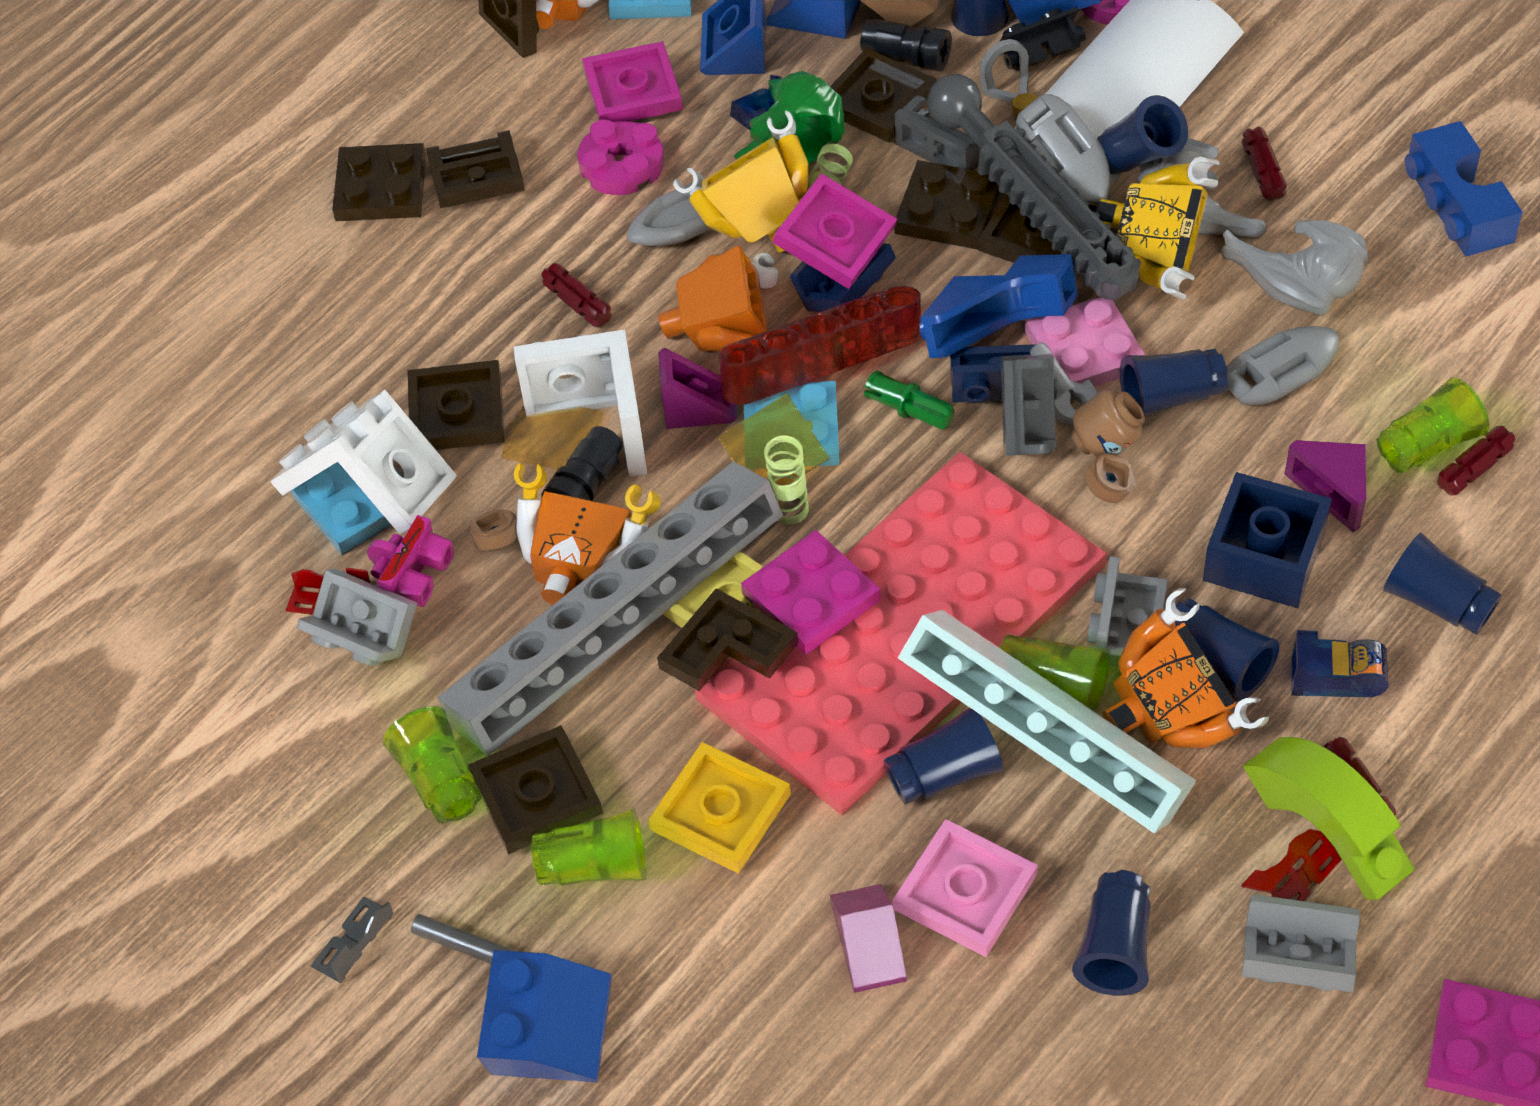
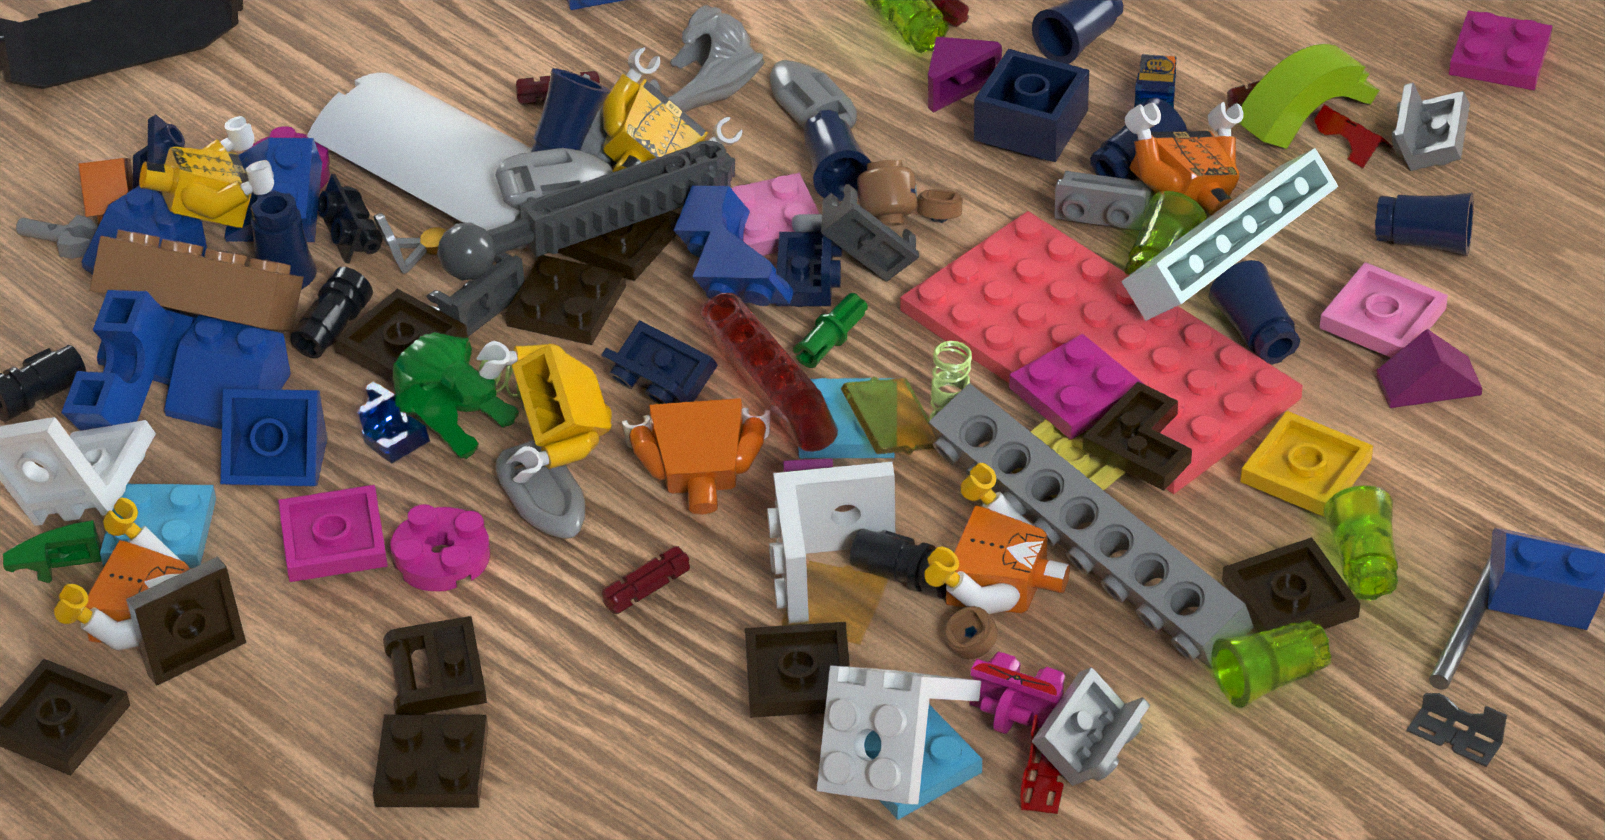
camera: 90 degrees left, 10 degrees down
dark pink plate [773,173,897,289] -> none

